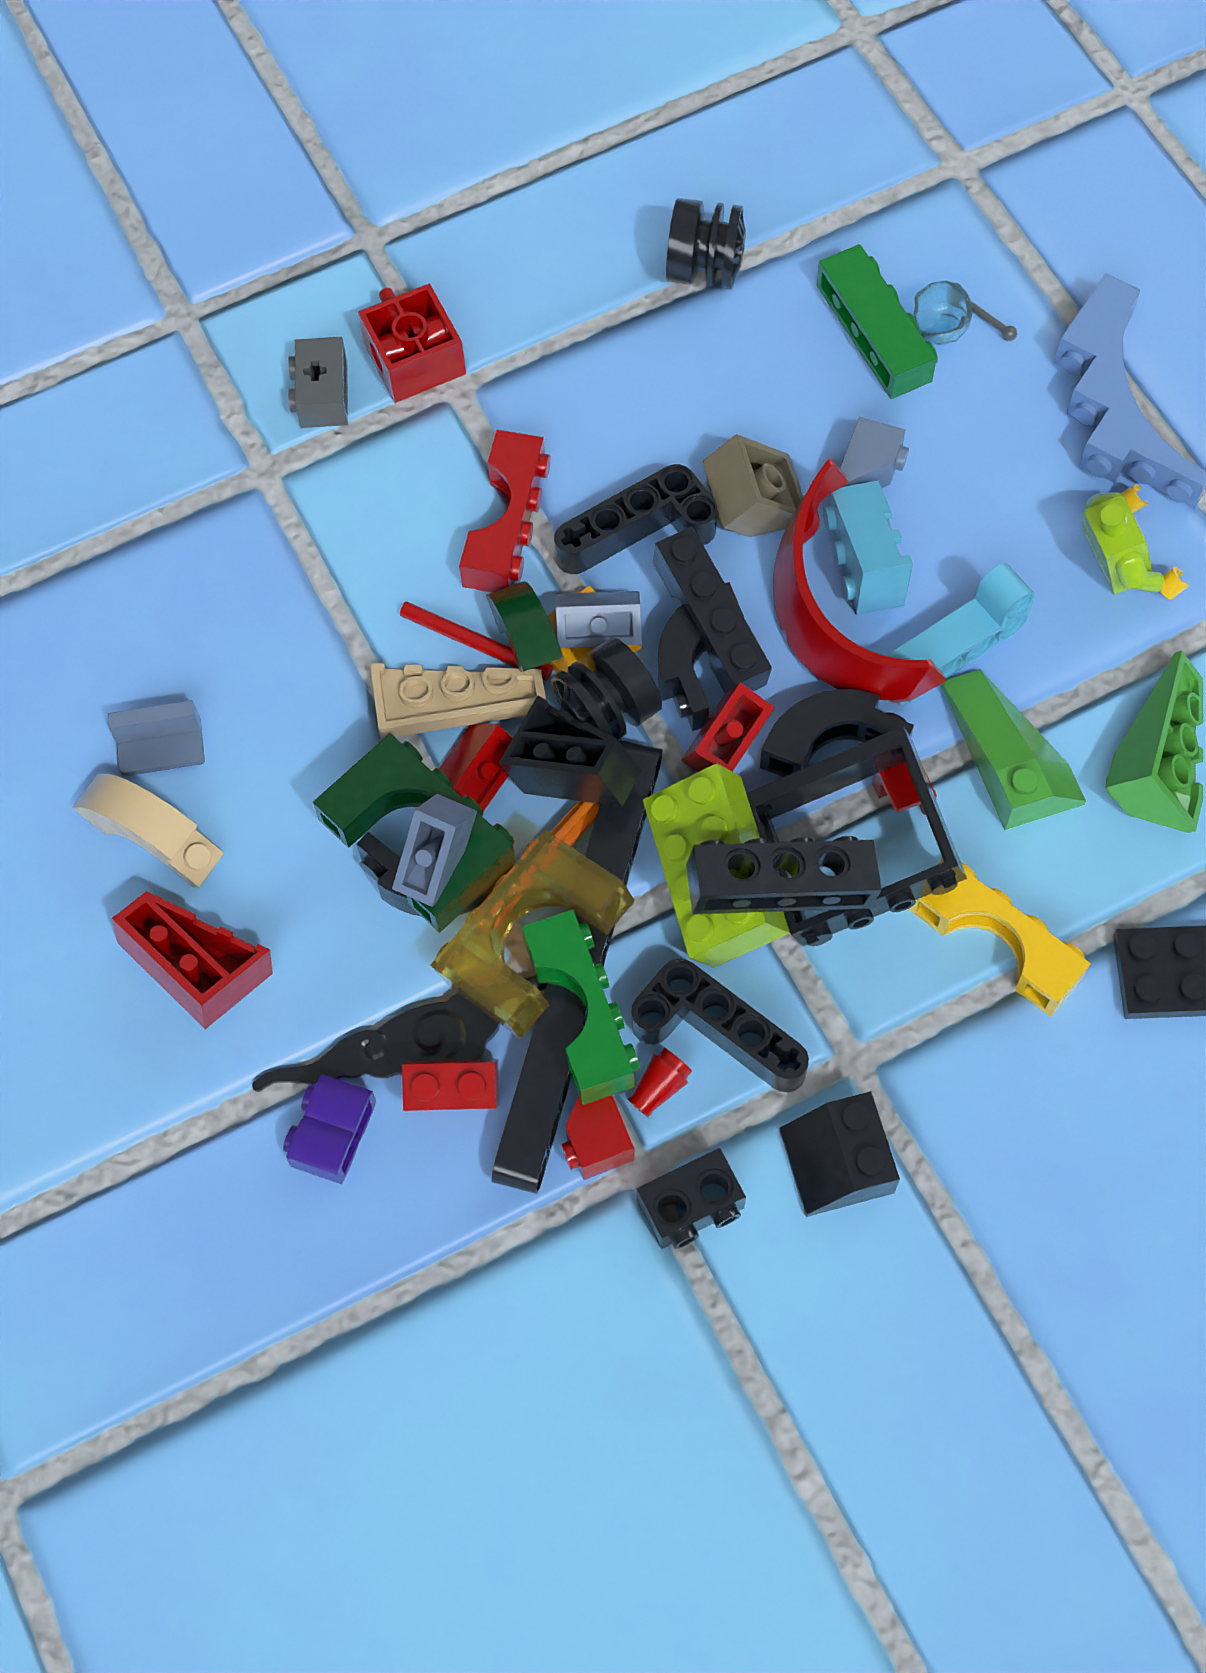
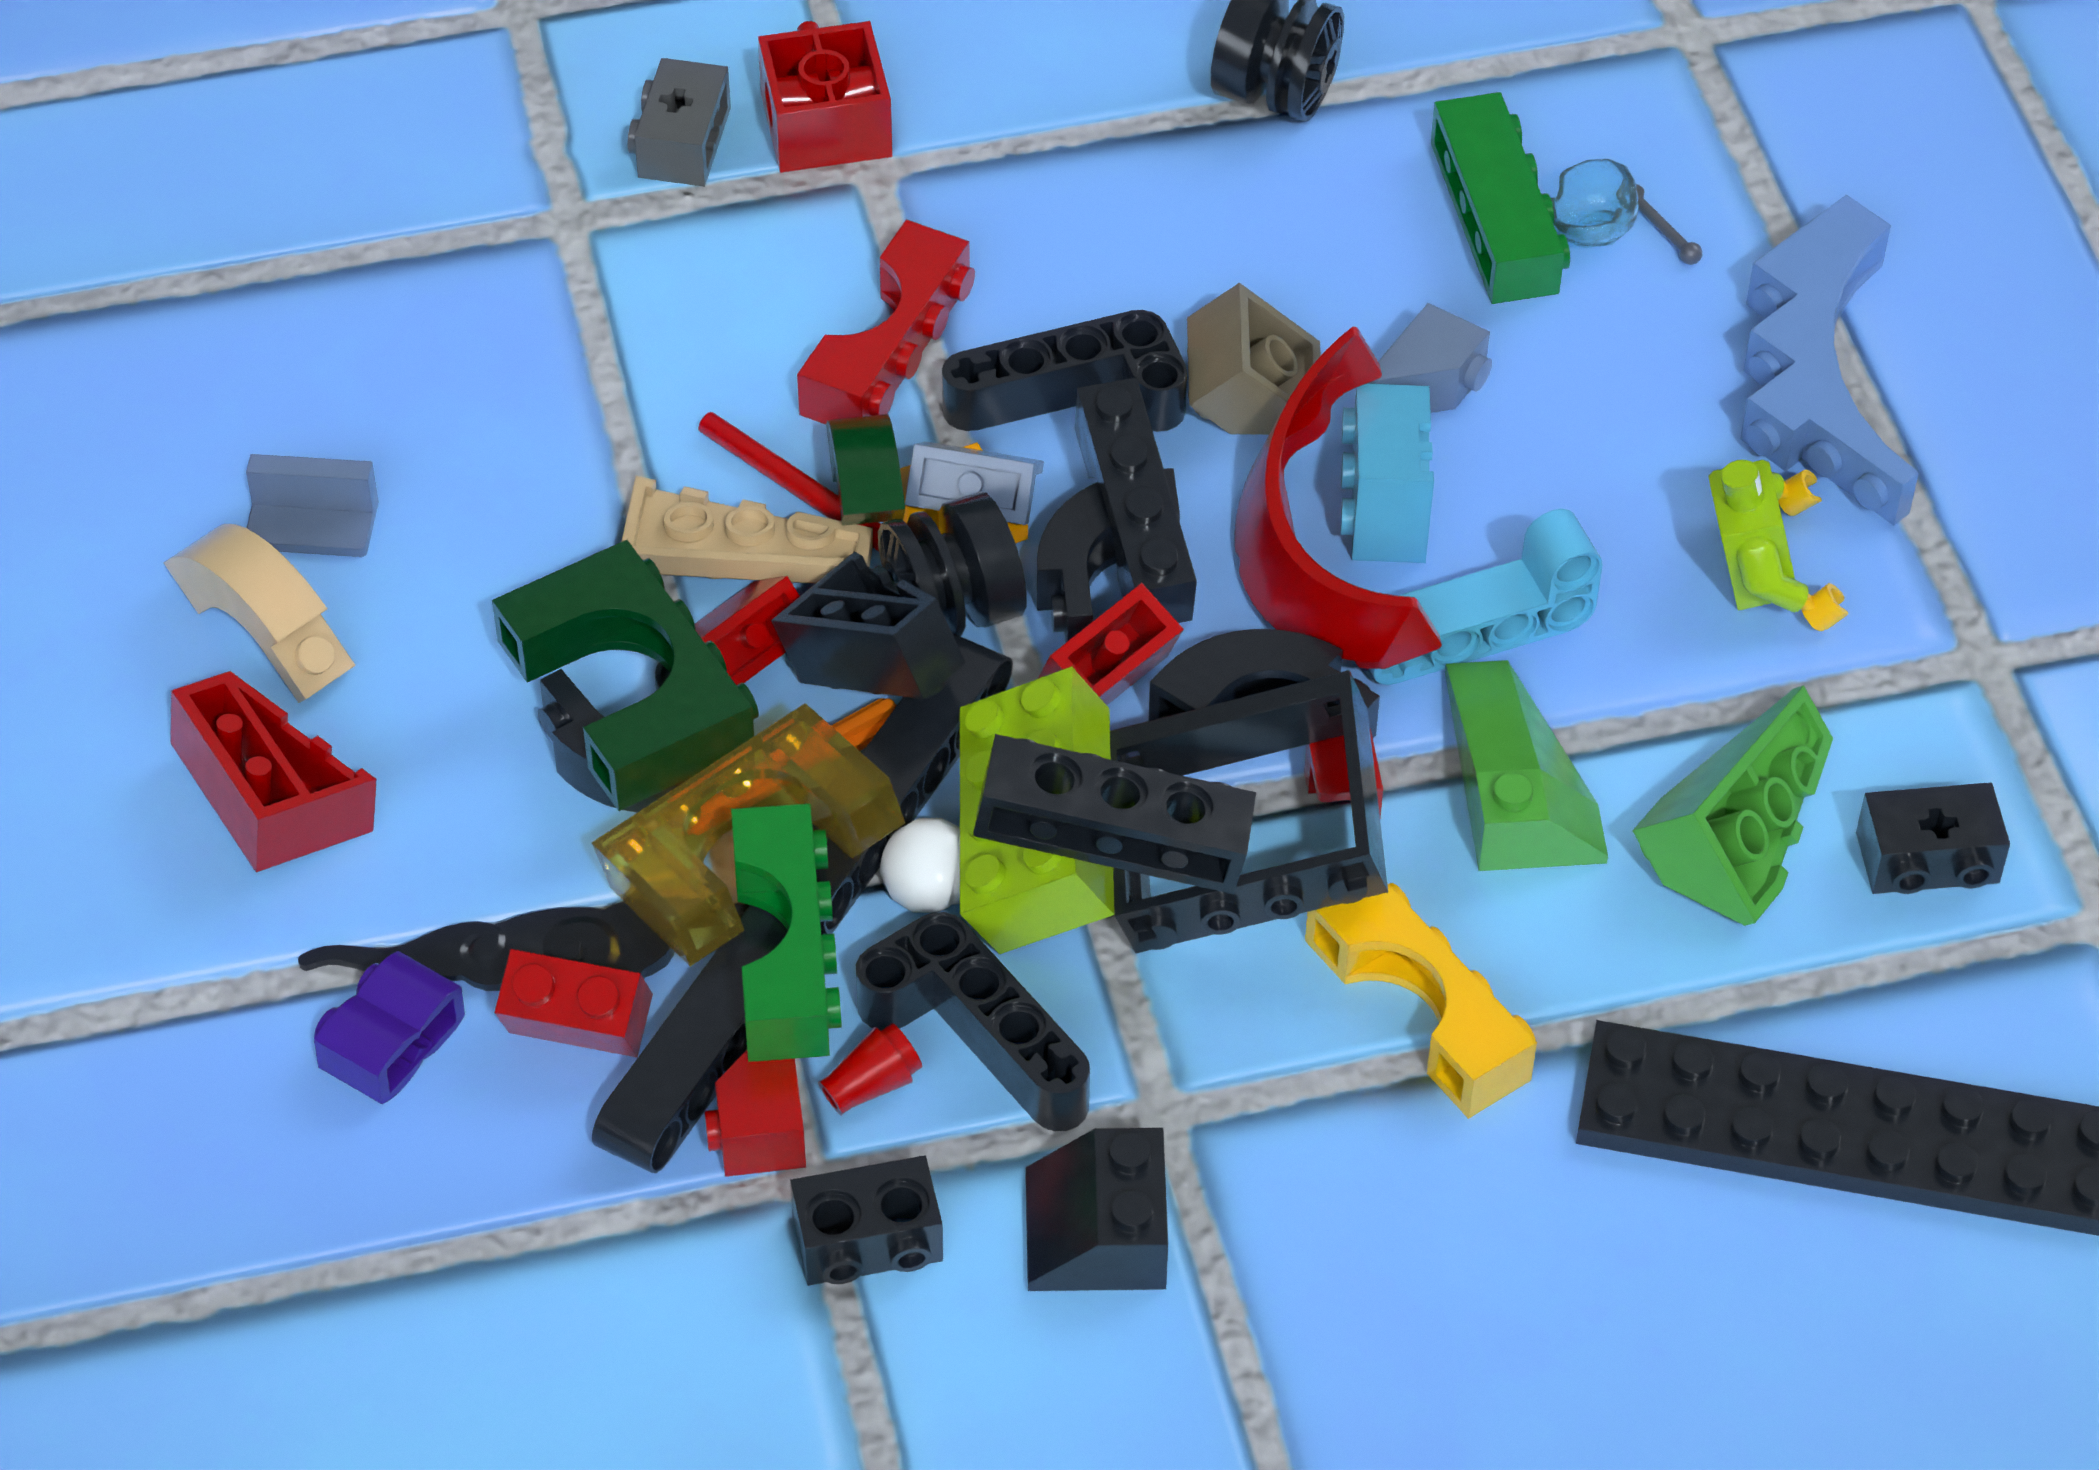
camera: 10 degrees right, 15 degrees down
sand blue slope [392,794,477,907] -> none
none -> white hair [880,818,960,913]

